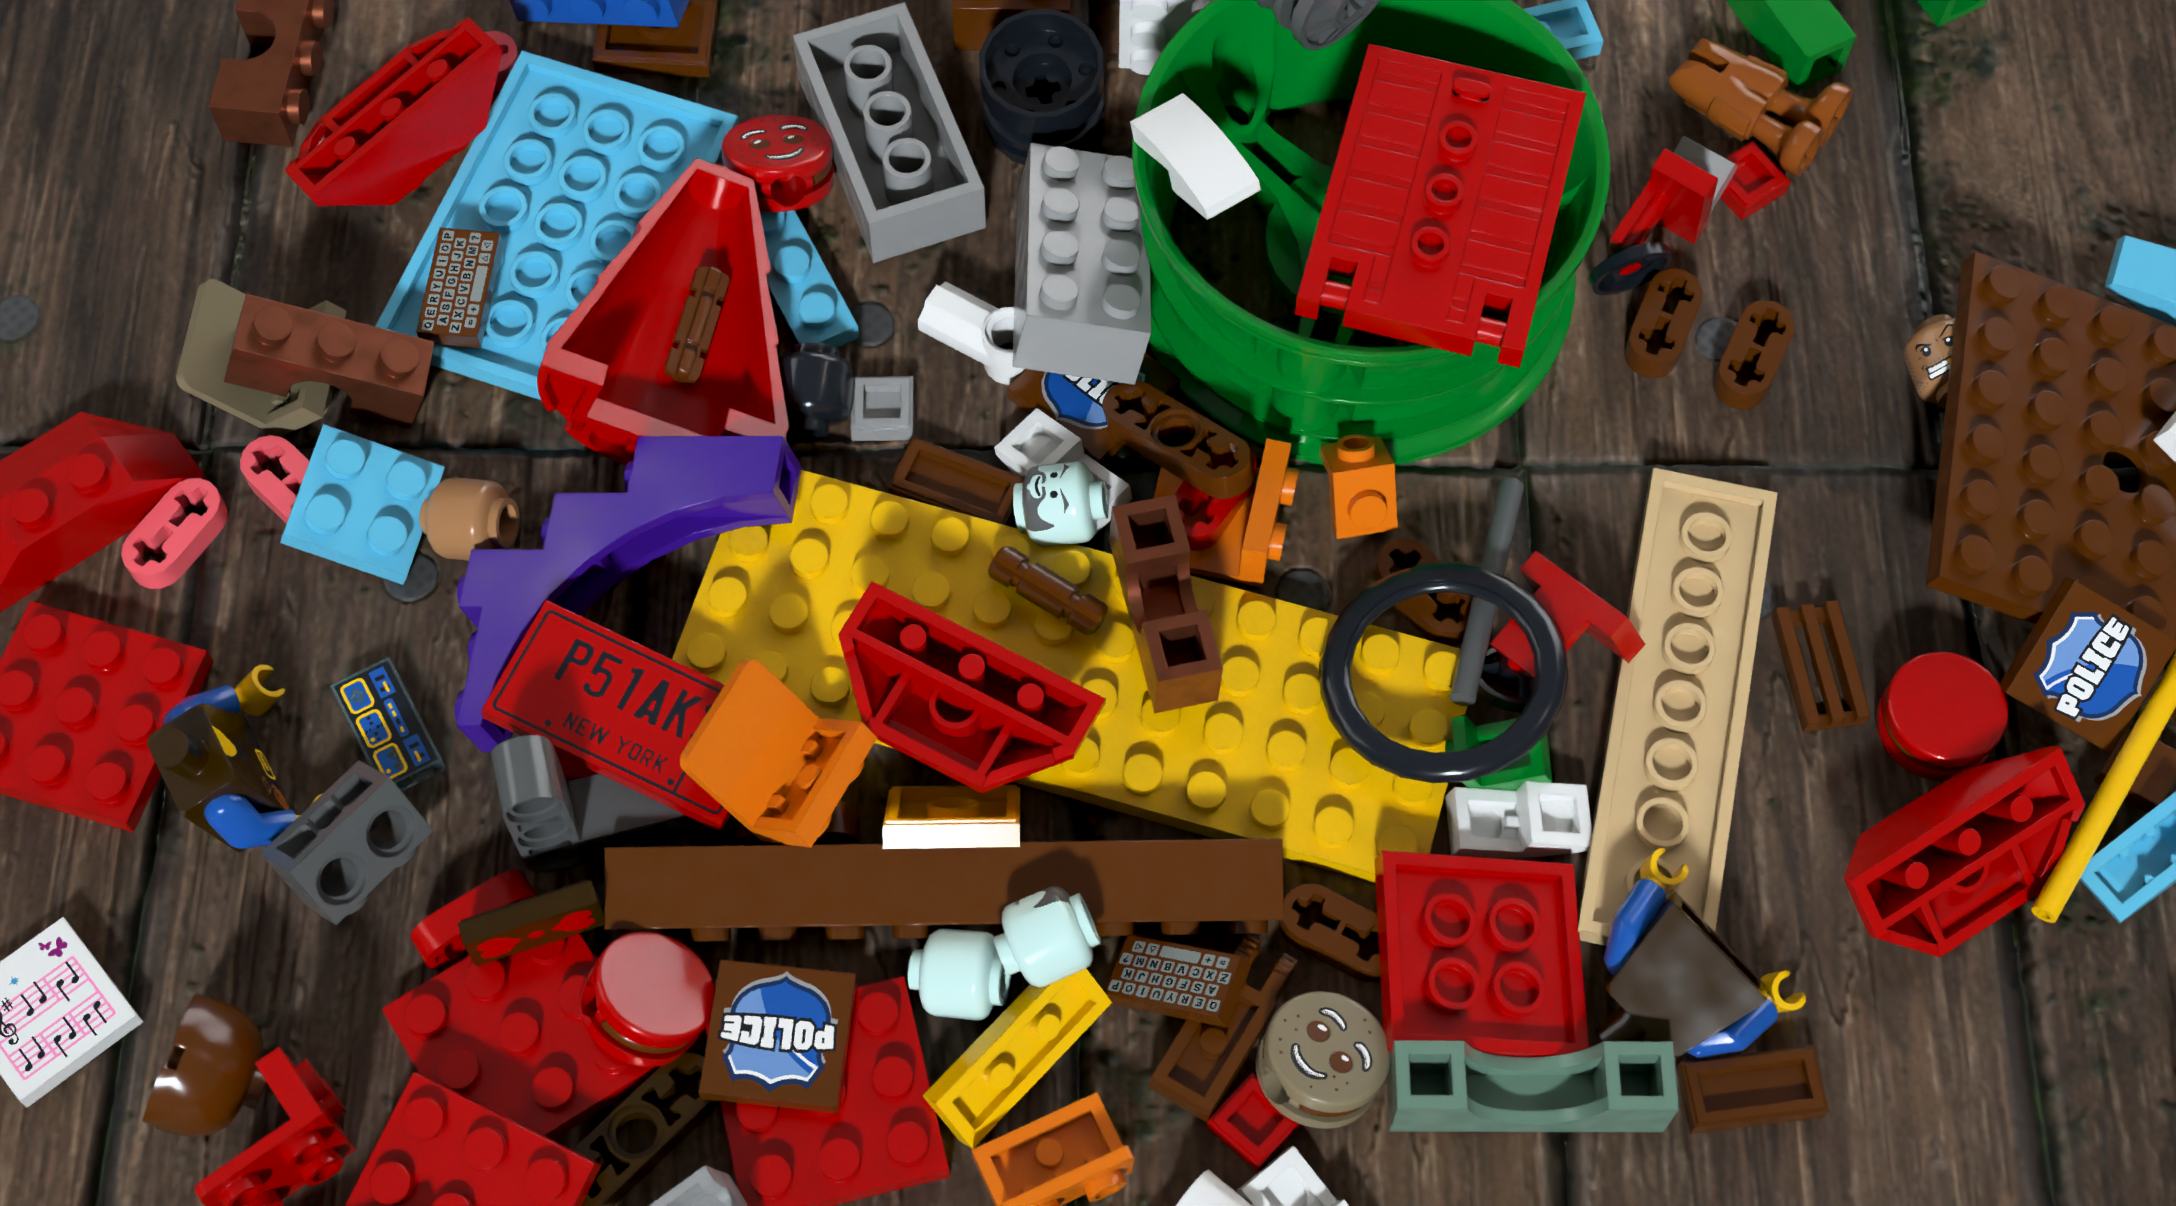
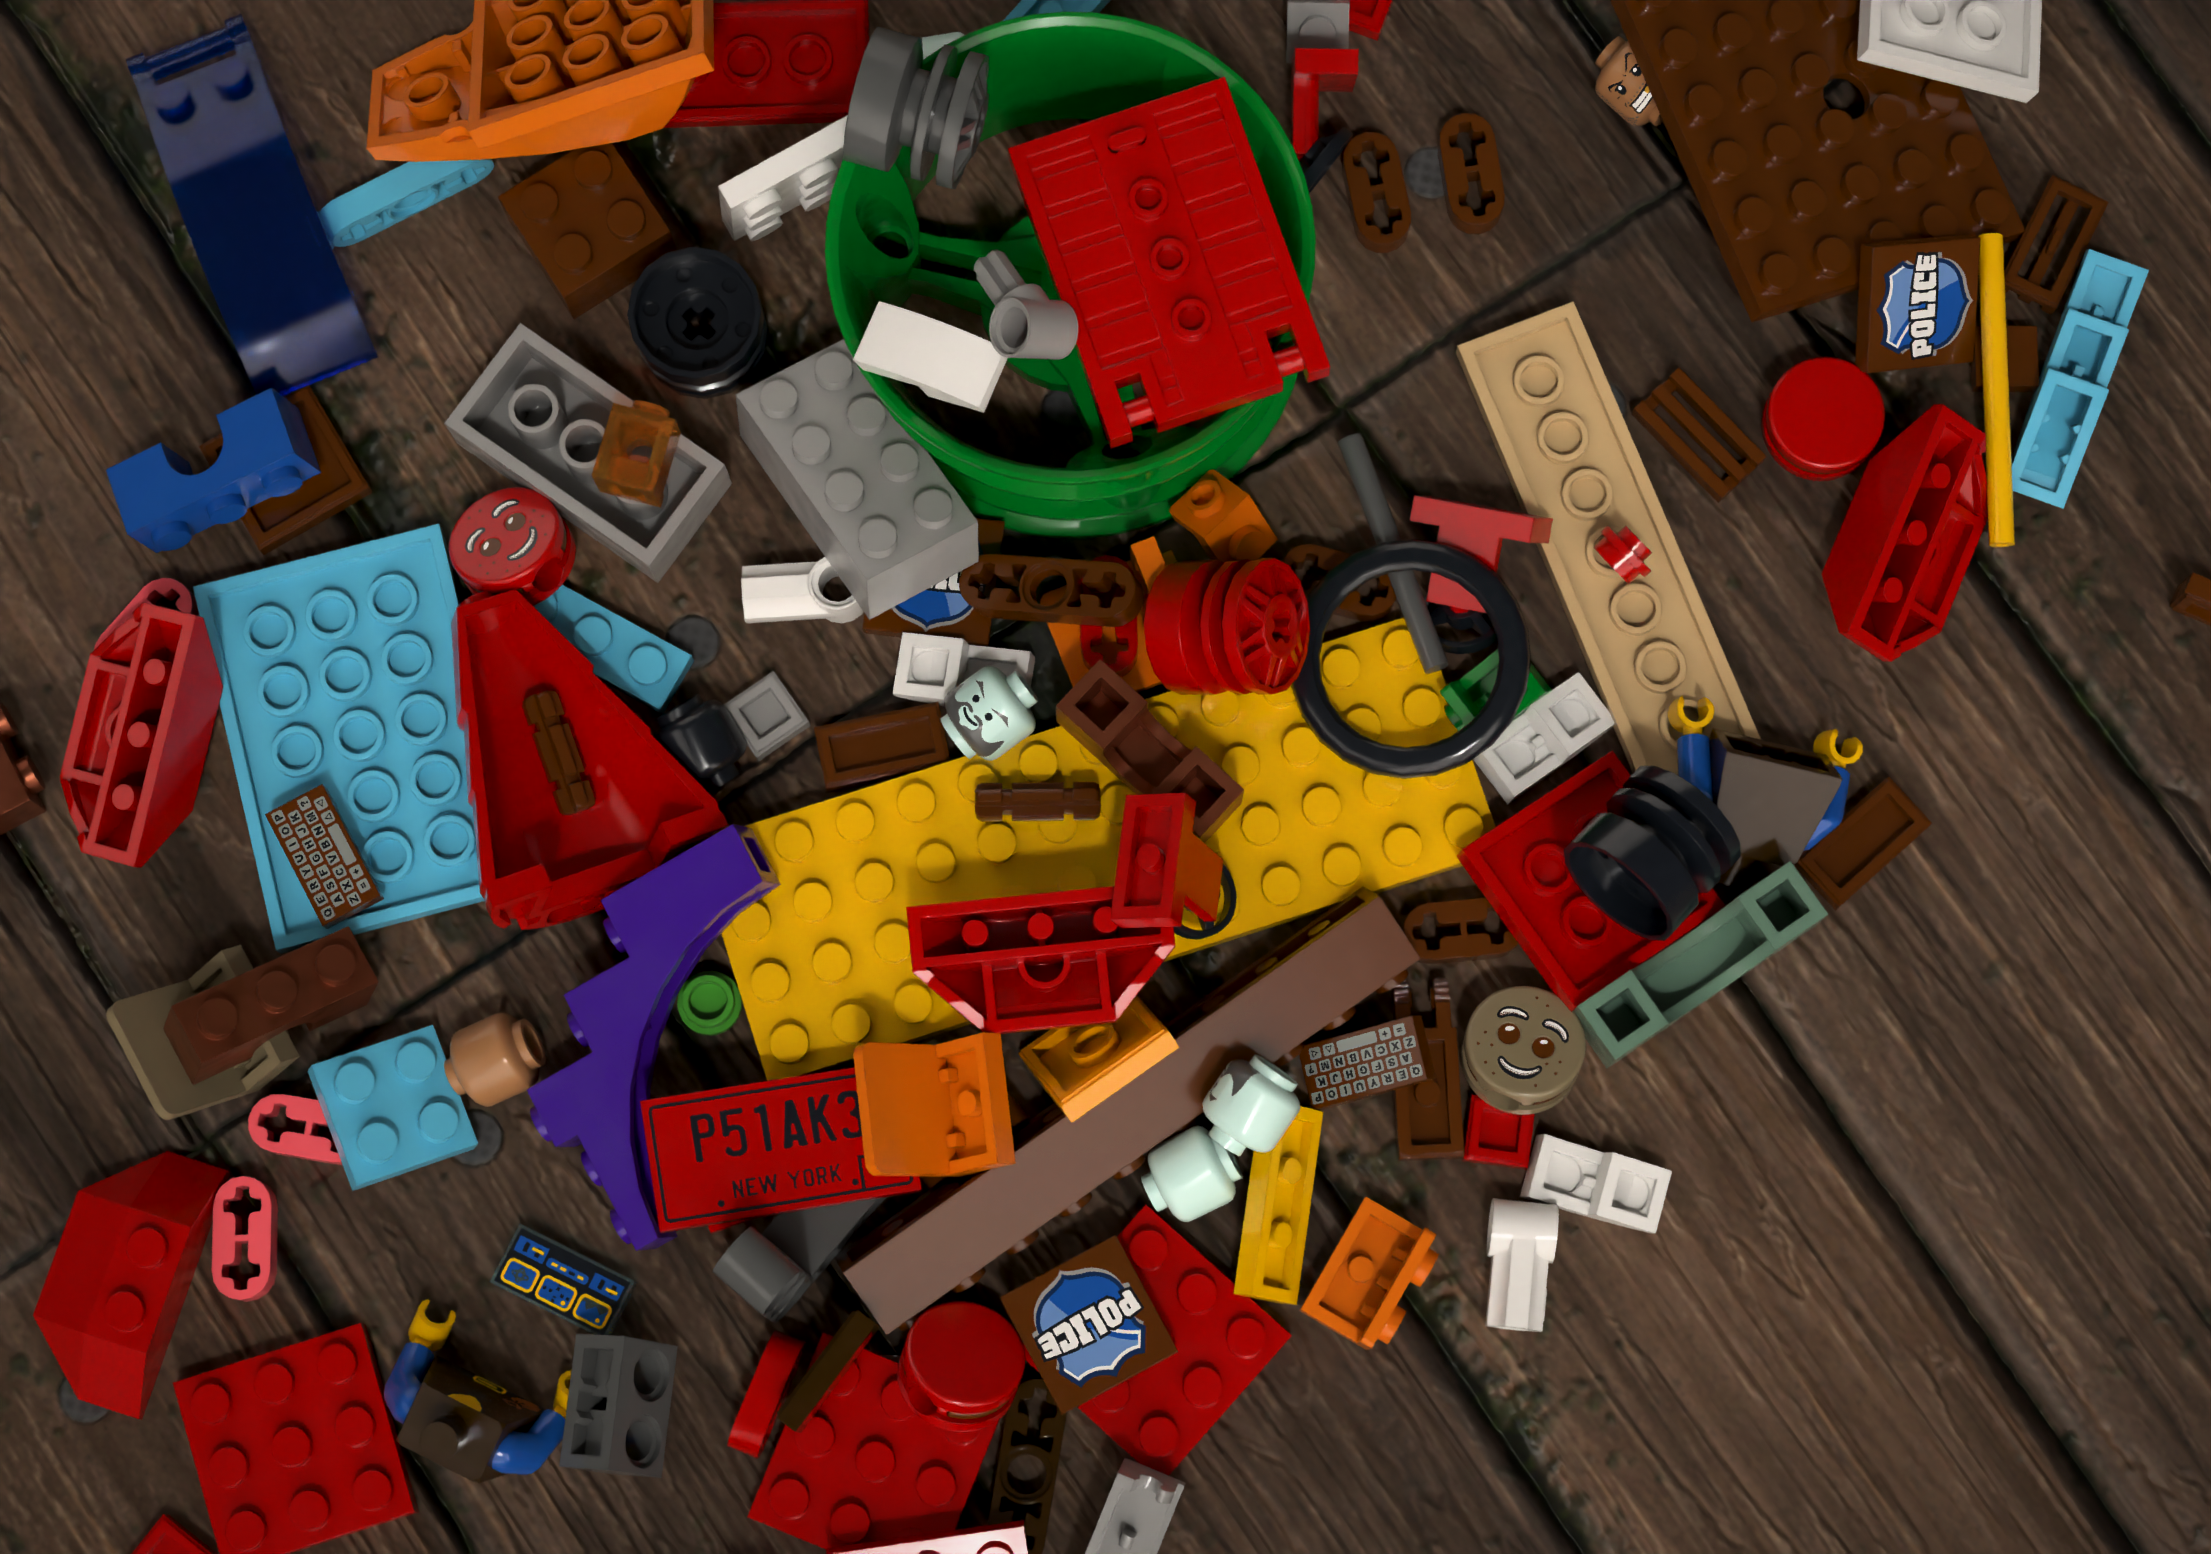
camera: 30 degrees left, 15 degrees up
none -> clear orange brick [591,400,681,508]
none -> bright green plate [677,971,742,1036]
none -> light grey axle [974,250,1078,360]
none -> red piece [1110,793,1236,940]
none -> red wheel [1144,558,1310,695]
none -> black wheel [1564,766,1741,941]
none -> red plate [1593,525,1652,584]

